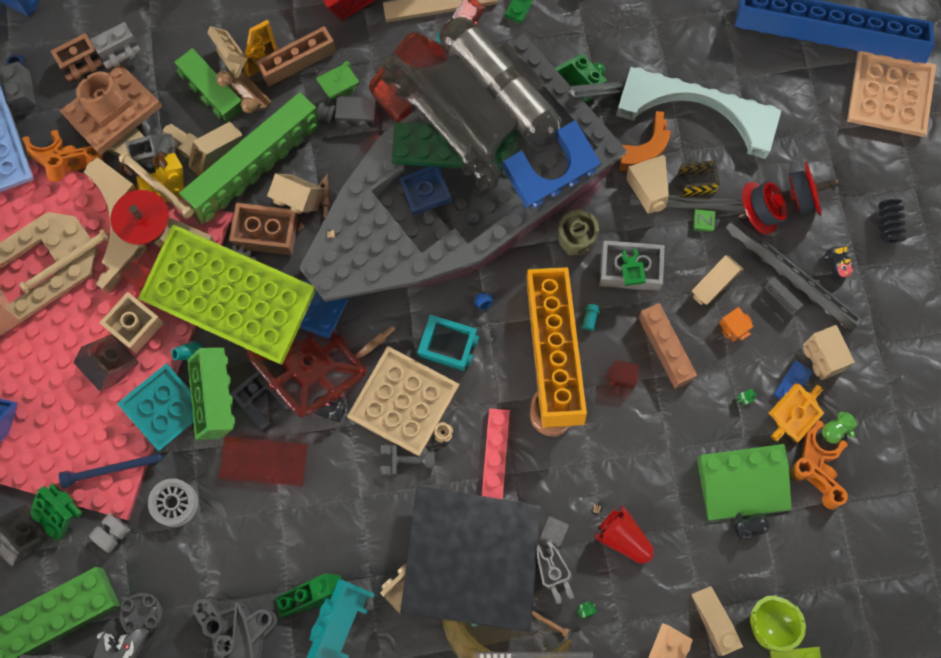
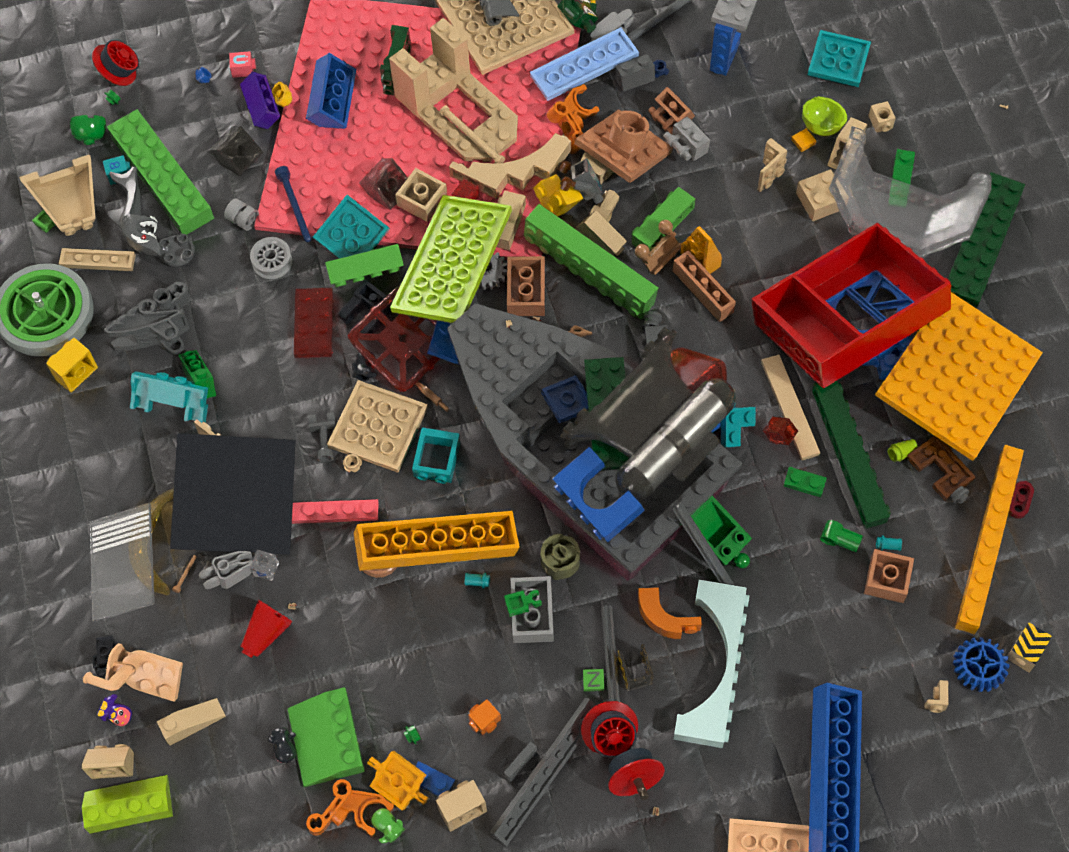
camera: 85 degrees right, 10 degrees down
green plate [29,483,83,542] -> none
red piece [110,190,169,245] -> none
tan bar [119,152,194,218] -> none
teal cone [171,341,203,361] -> none
tan panel [207,26,247,78] -> none
tan brick [267,174,325,214] -> none
bright green hat [316,61,360,99] -> none
blue plate [474,292,493,311] -> none
green plate [577,601,597,620] -> none
clear red brick [607,360,640,389] -> none
tan slope [626,155,669,214] -> none
nougat brick [638,303,697,389] -> none
tan slope [692,255,744,305] -> none
lime cylinder [750,595,806,652] -> none
black animal [824,245,853,279] -> none

